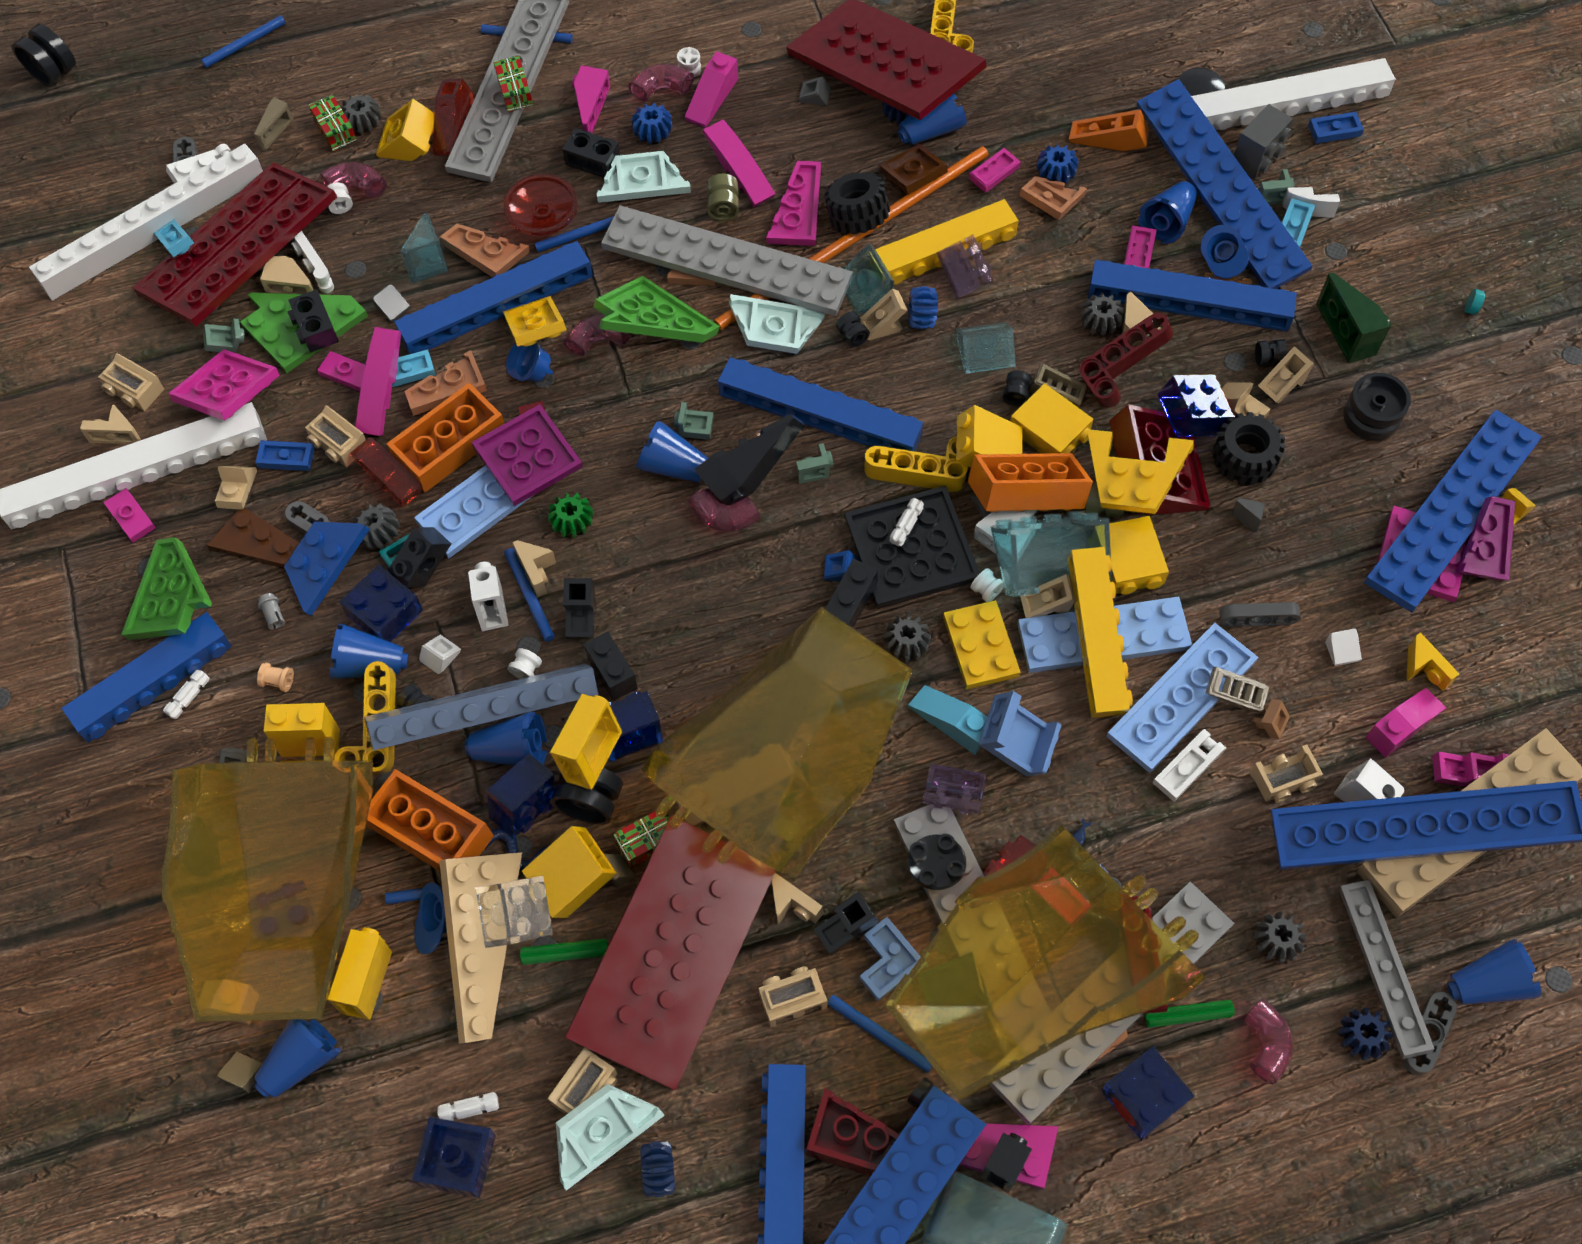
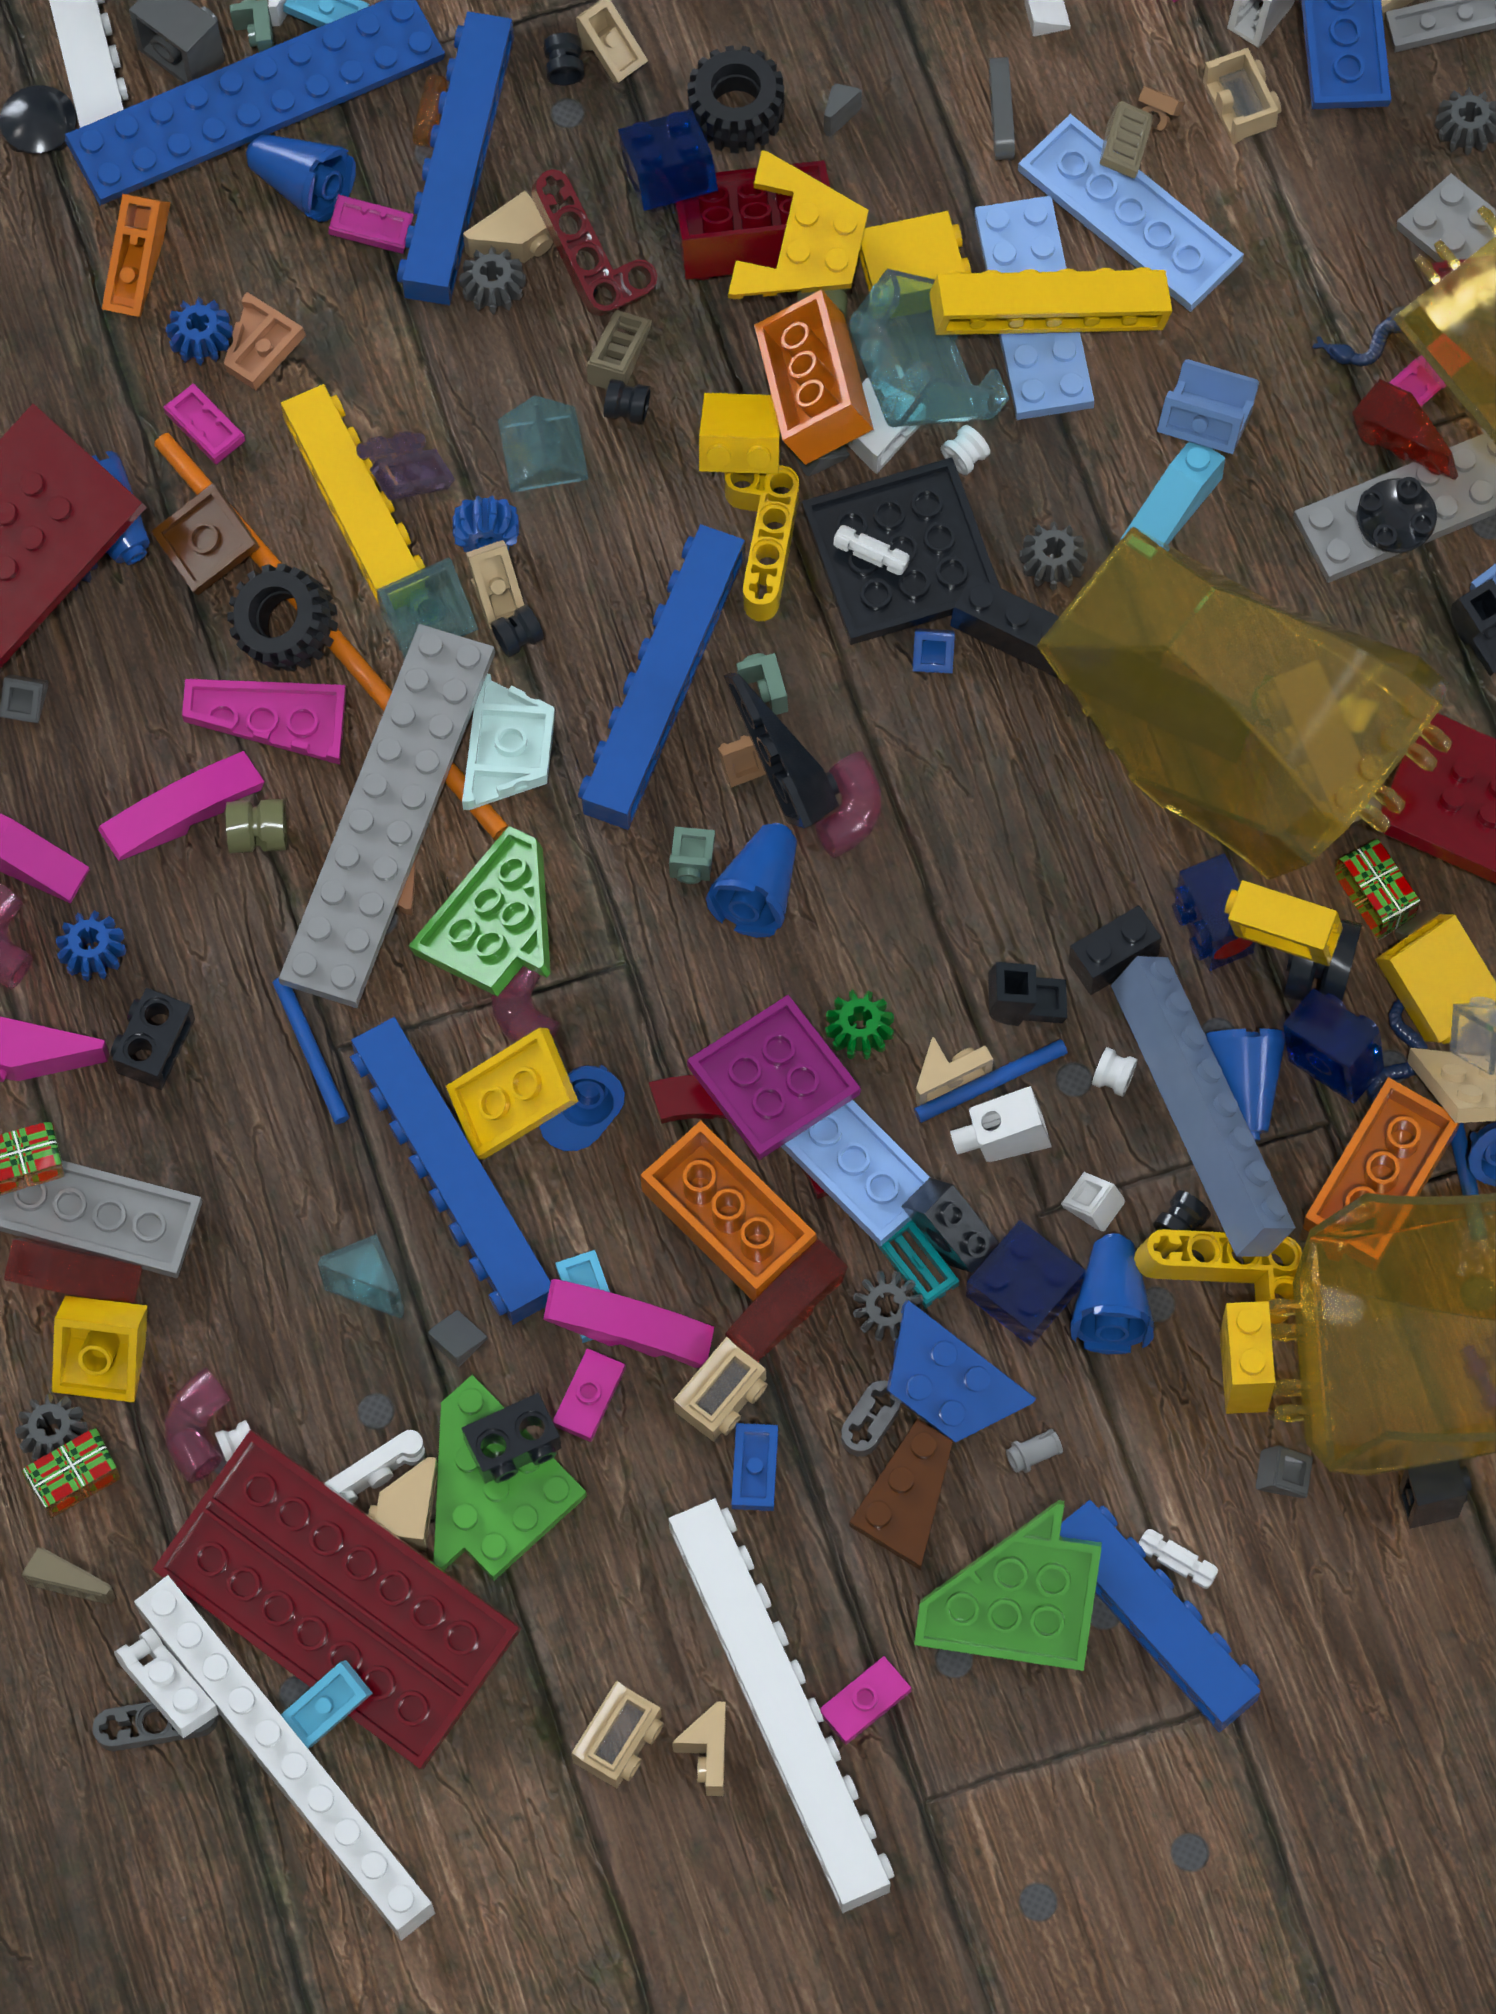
camera: 90 degrees left, 5 degrees up
dark pink plate [168,349,280,421] -> none
sand green bracket [203,318,244,353] -> none
tan slope [215,466,257,510] -> none
light nougat bush [257,662,294,692] -> none
nougat wing [404,350,487,416] -> none
nougat wing [440,224,529,277] -> none
clear red dish [504,174,578,236] -> none
light aqua wing [597,151,691,203] -> none
tan slope [772,873,823,925] -> none
clear purple plate [923,763,987,815] -> none
yellow plate [943,600,1021,690] -> none
yellow brick [1010,383,1093,454] -> none
tan slope [1020,574,1075,618] -> none
white plate [1153,729,1226,802] -> none
blue piece [1201,225,1249,279] -> none
tan slope [1219,383,1270,419] -> none

